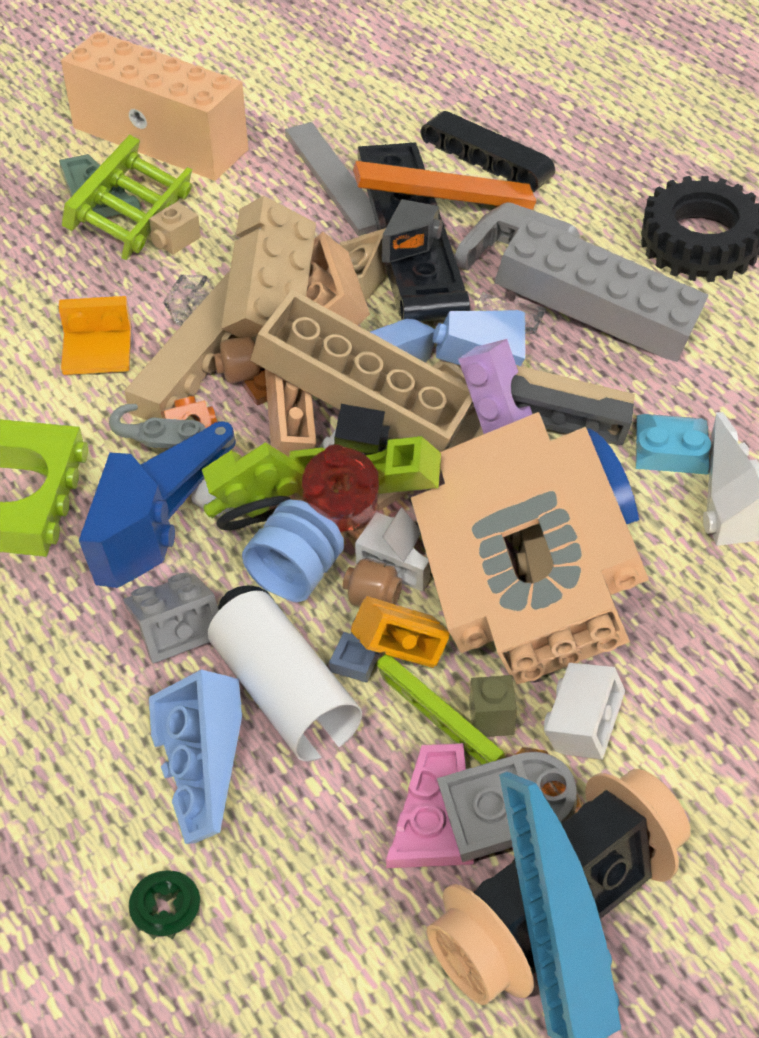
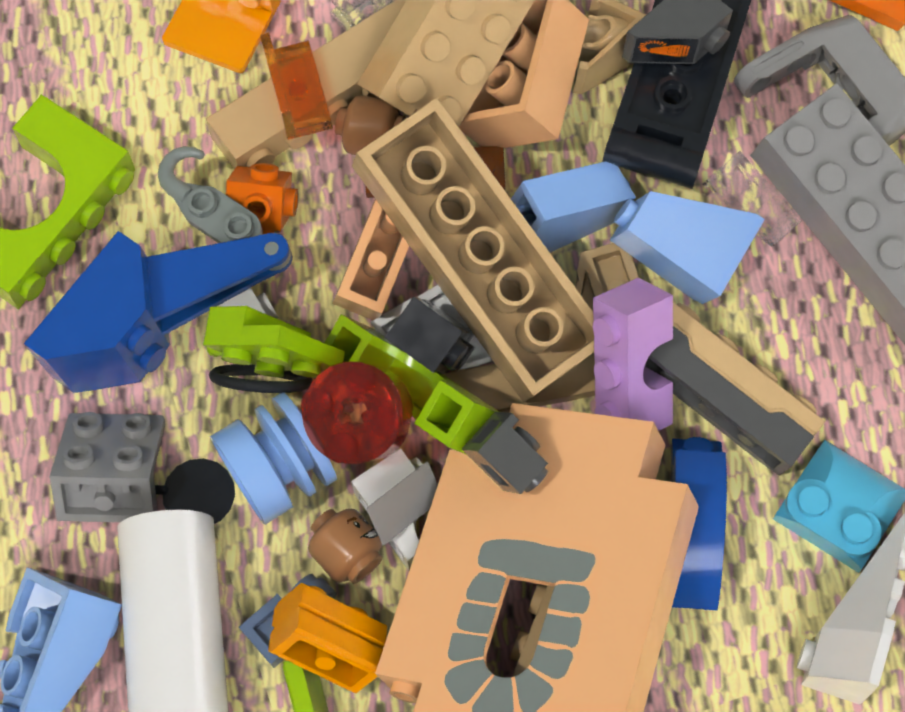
camera: 30 degrees right, 20 degrees up
none -> clear orange panel [260,32,333,140]
none -> dark grey brick [462,412,548,494]

